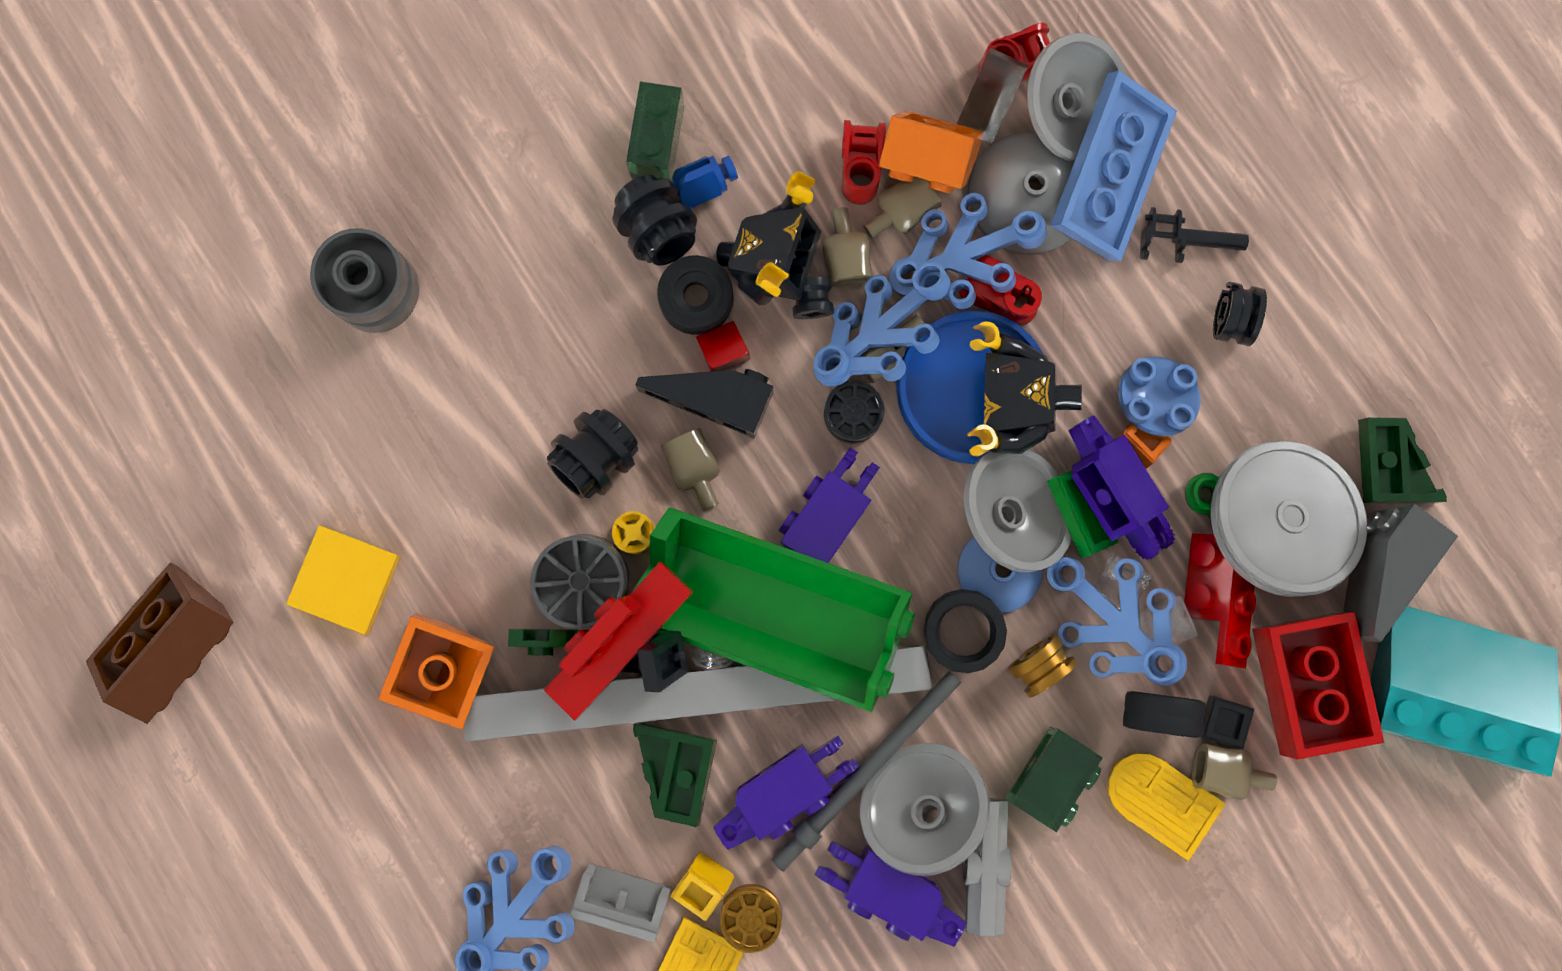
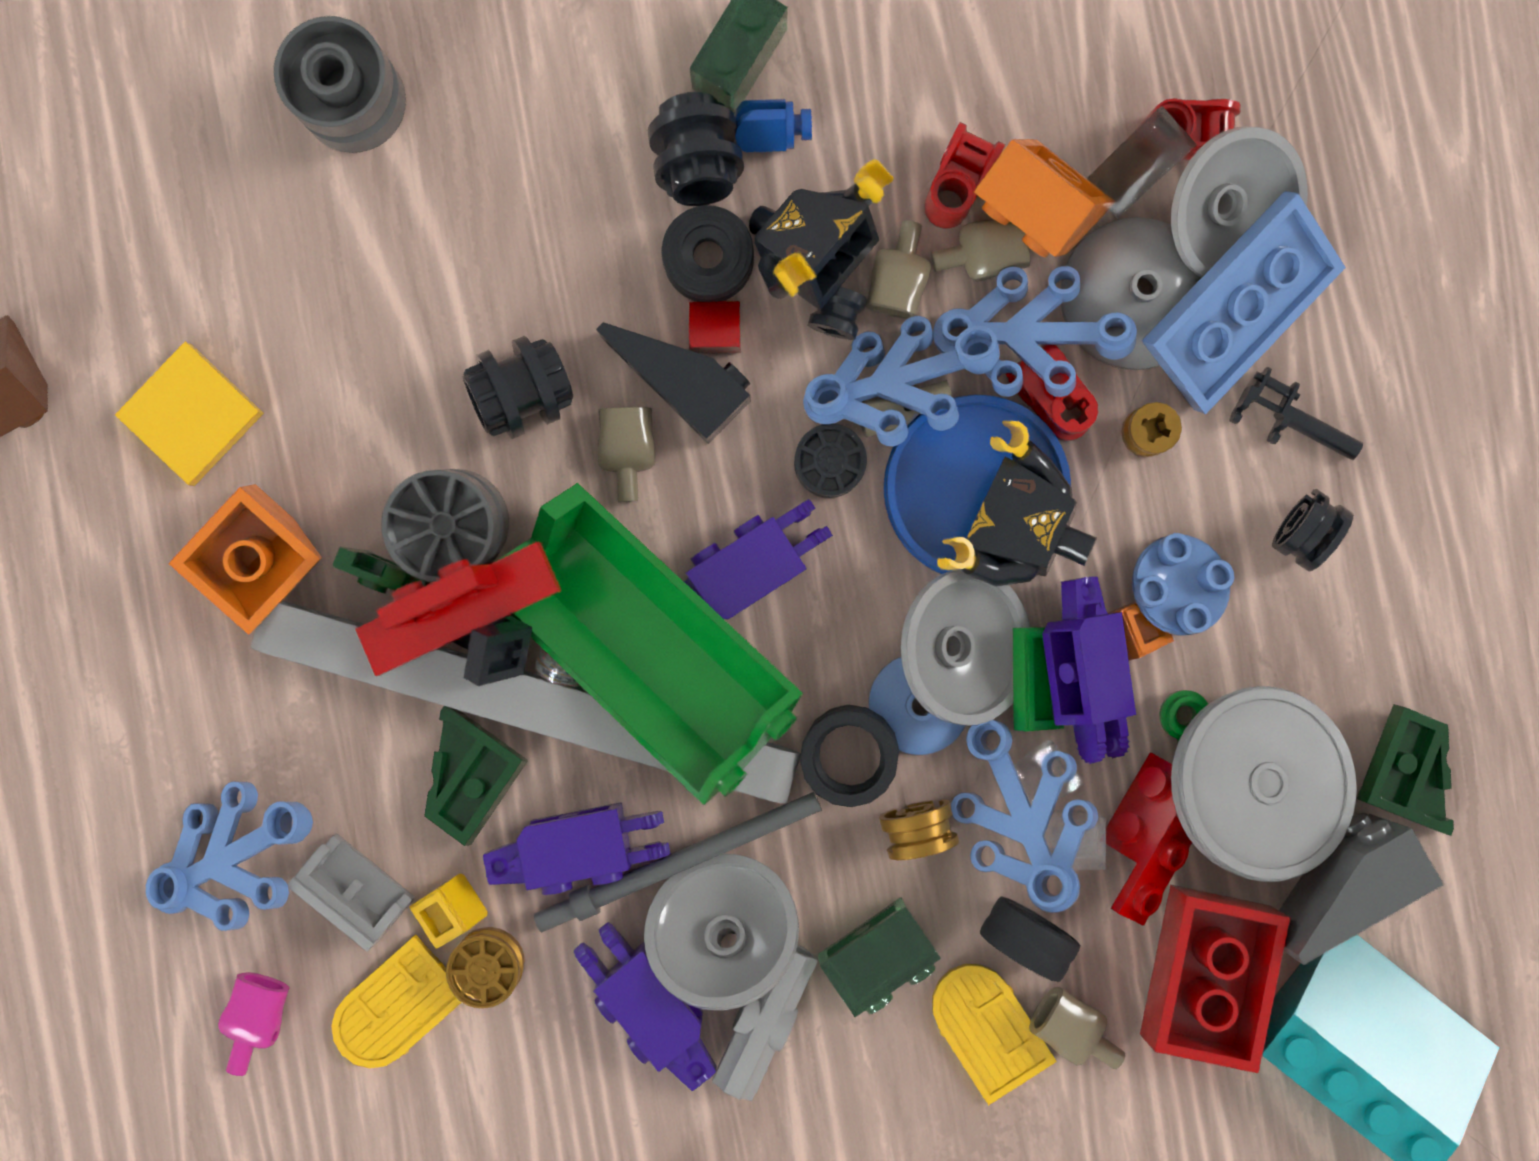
camera: 25 degrees right, 5 degrees up
yellow wheel [612,511,655,555] -> none
black tile [1202,695,1254,750] -> none
none -> pearl gold wheel [1121,402,1182,457]

